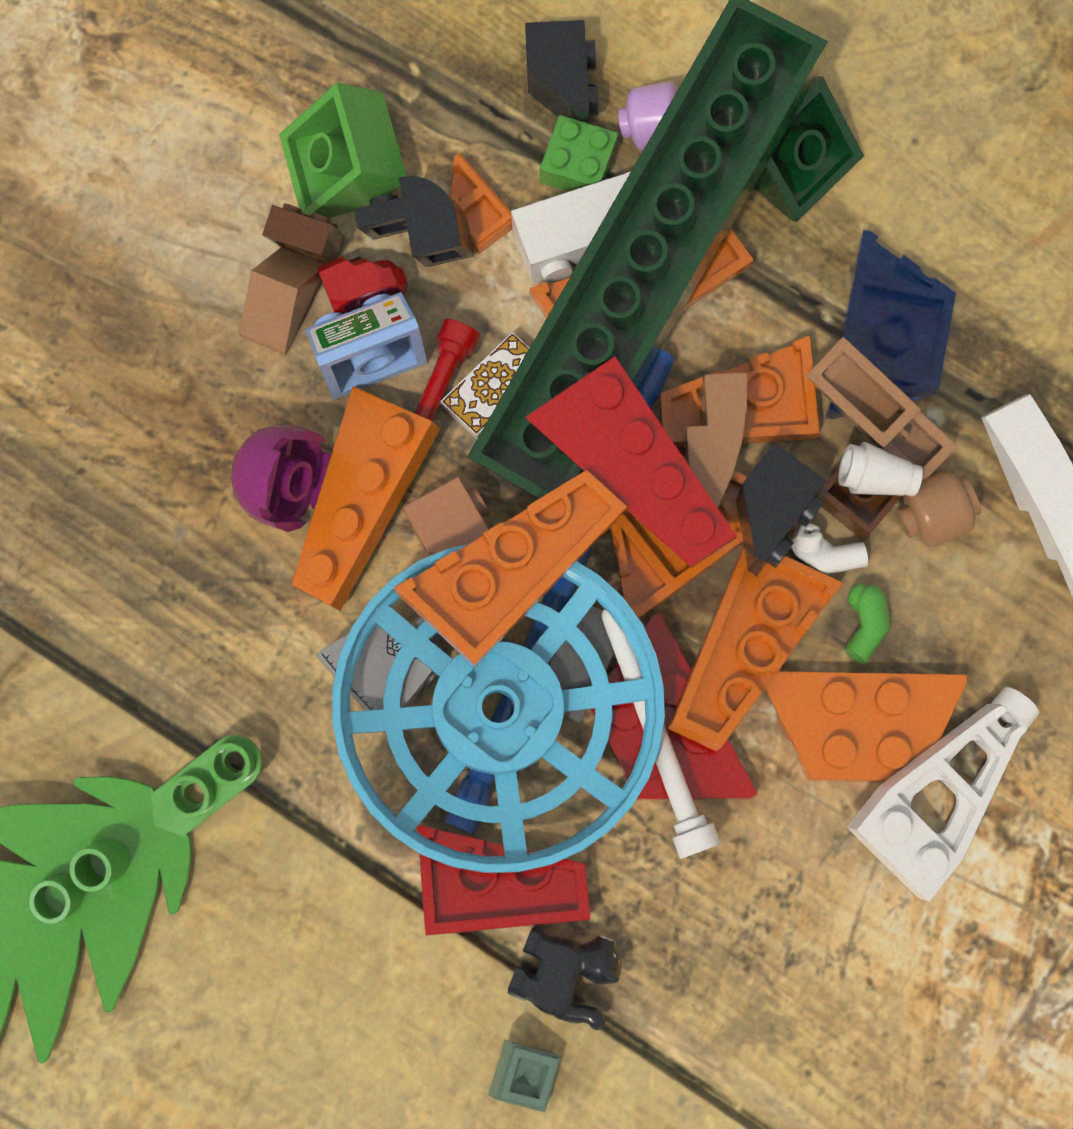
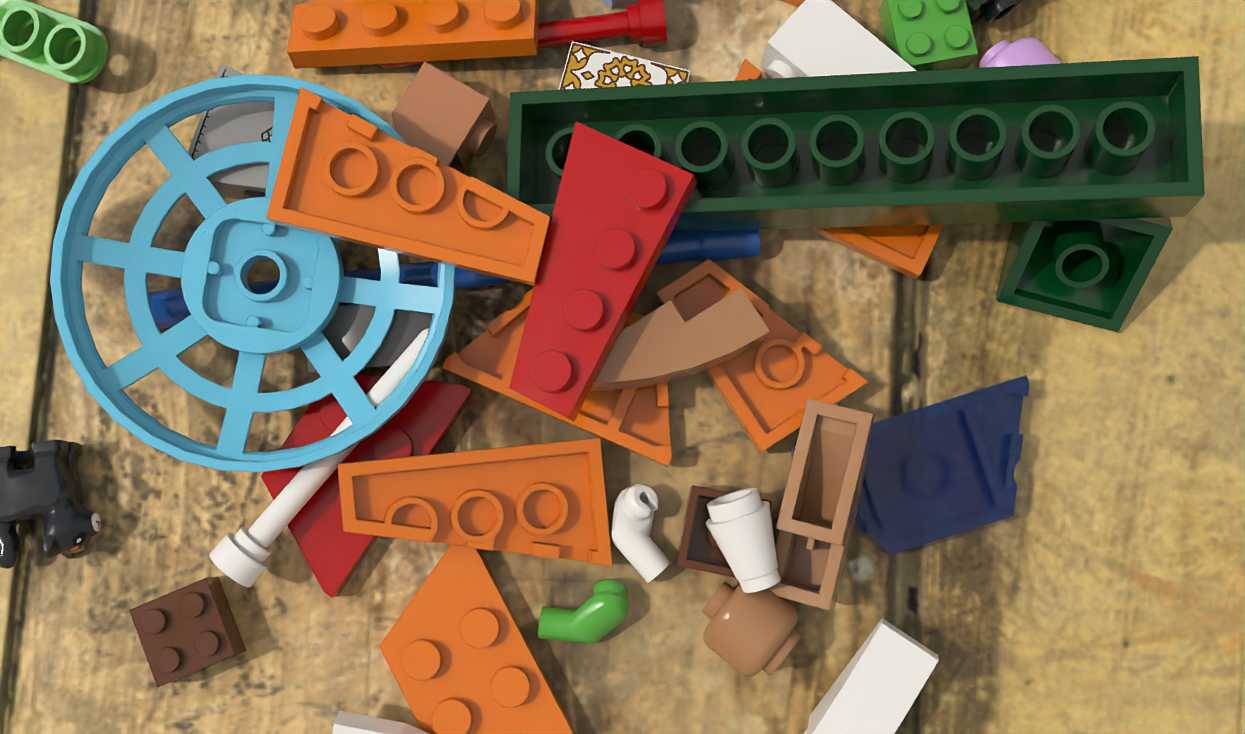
camera: 55 degrees right, 5 degrees up
red wing [417,825,591,936] -> none
black slope [736,443,827,577] -> none
none -> reddish brown piece [129,576,246,687]

